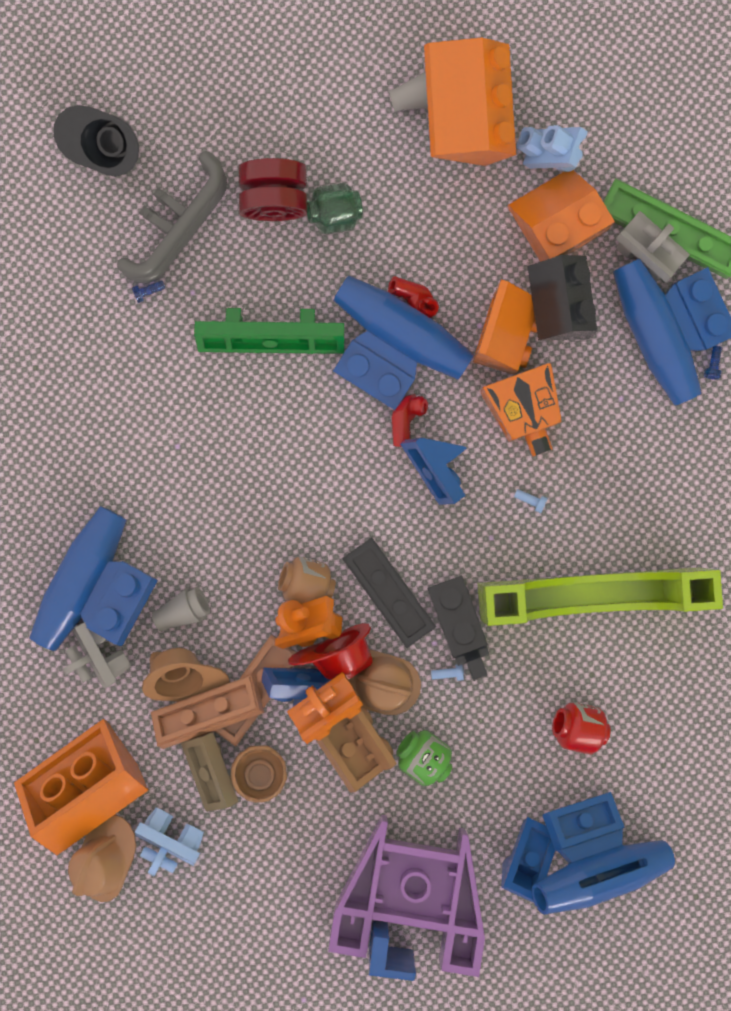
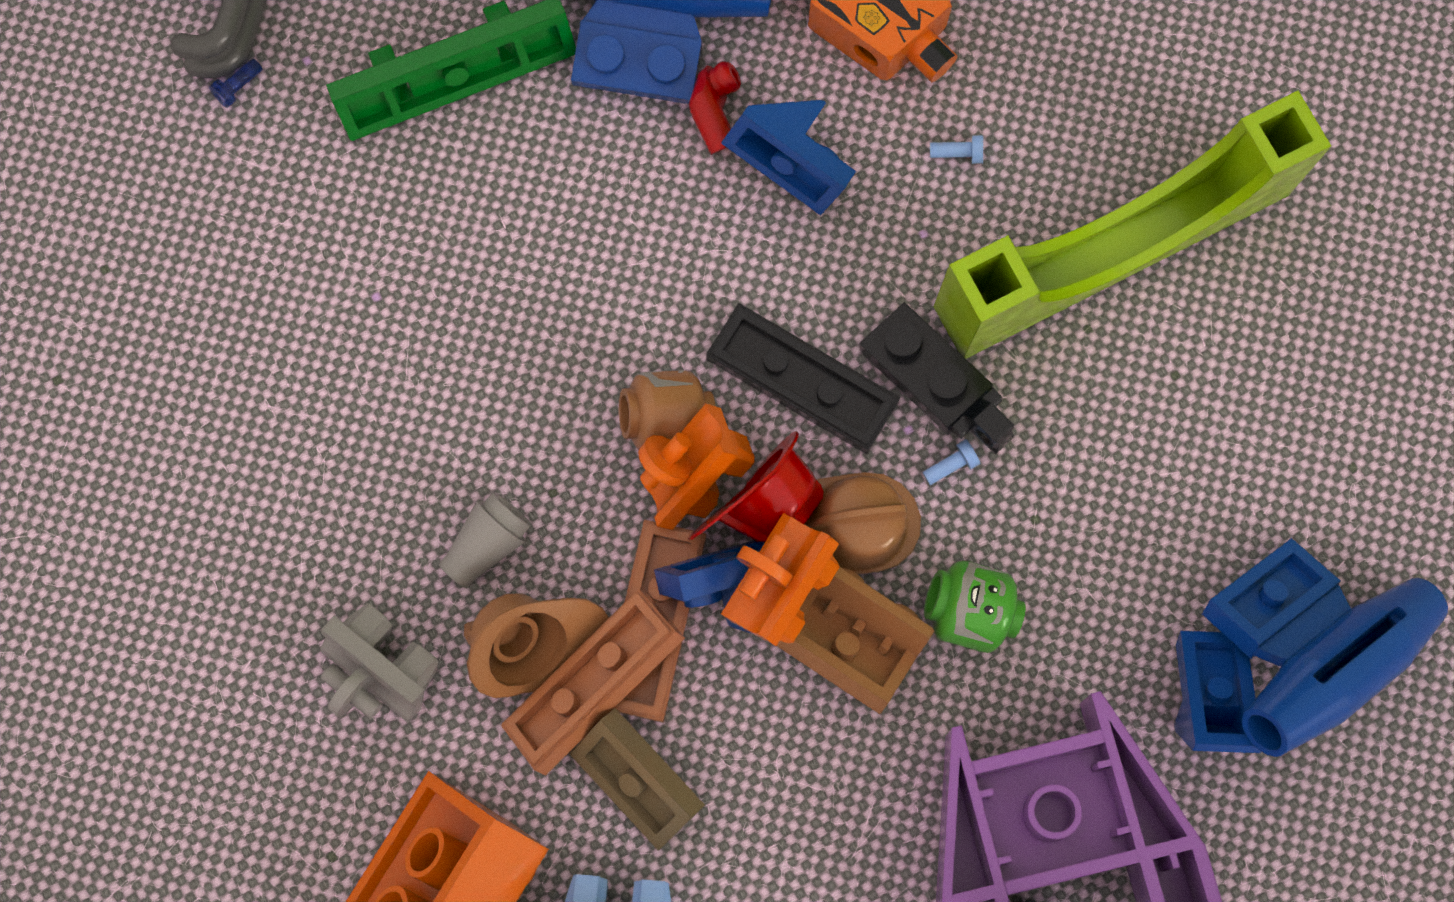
camera: 20 degrees left, 10 degrees down
blue plate [29,506,158,651] -> none
medium nougat hair [230,745,287,803] -> none
red head [552,702,611,755] -> none

